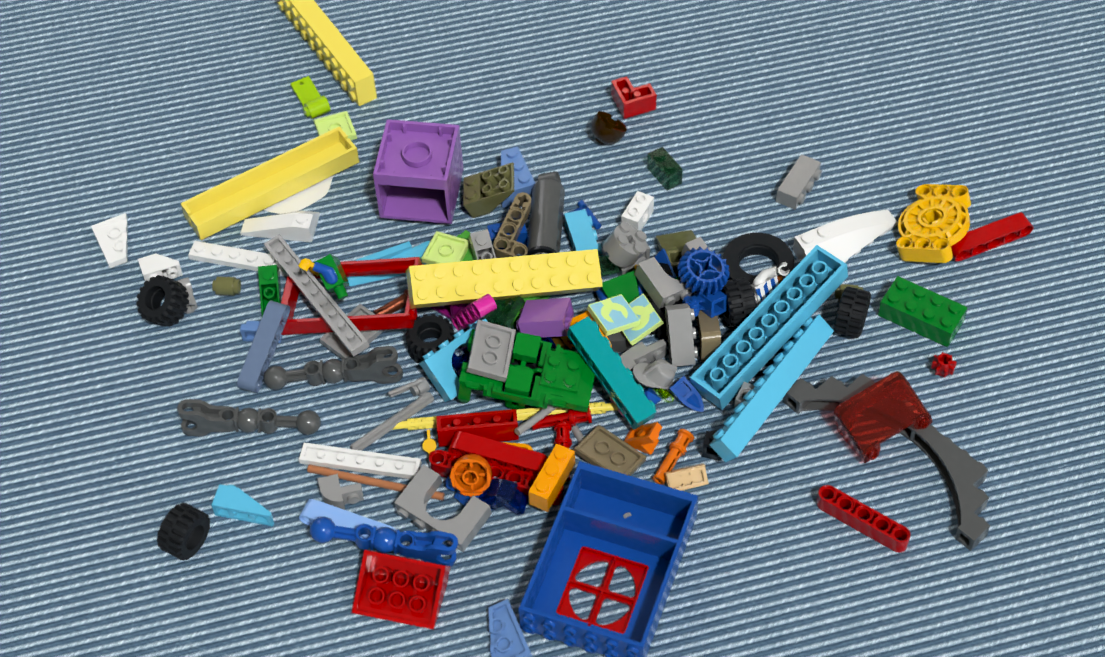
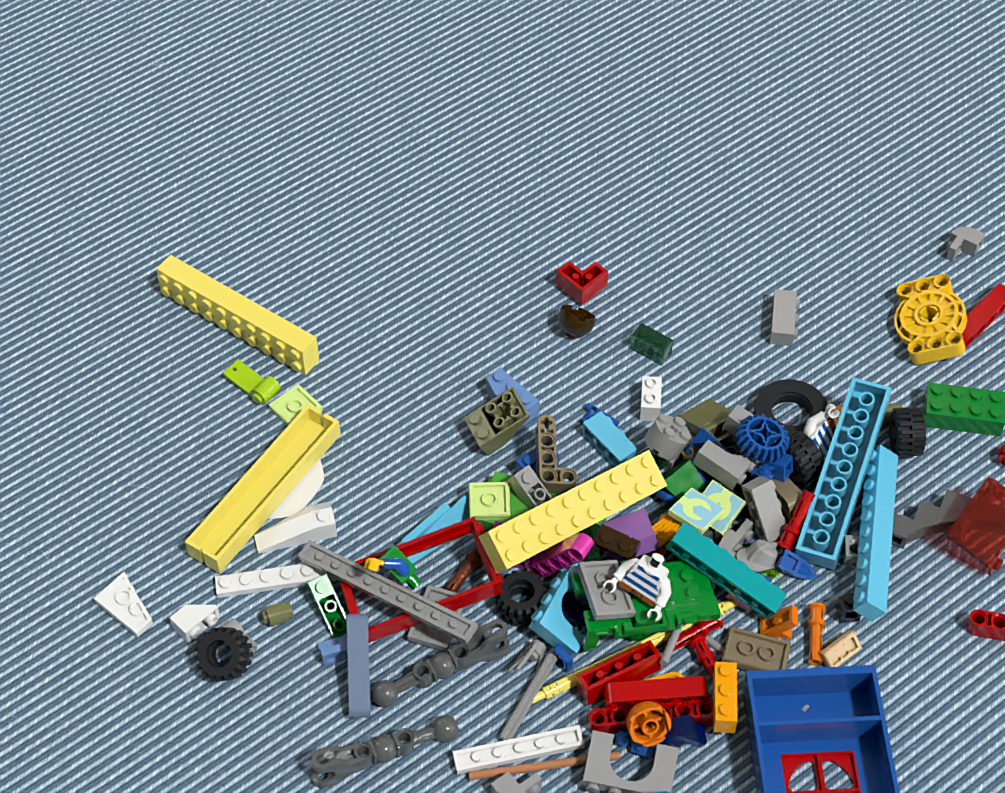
camera: 25 degrees left, 0 degrees up
medium lavender piece [373,119,464,224] -> none
yellow piece [422,429,437,455] -> none
dark grey piece [527,171,565,255] -> none
white wedge [793,210,898,263] -> none
none -> blue tile [554,644,573,673]
none -> dark brown brick [594,524,641,561]
none -> torso [603,553,671,621]
none -> red pin [776,490,815,551]
none -> light grey brick [946,227,985,262]

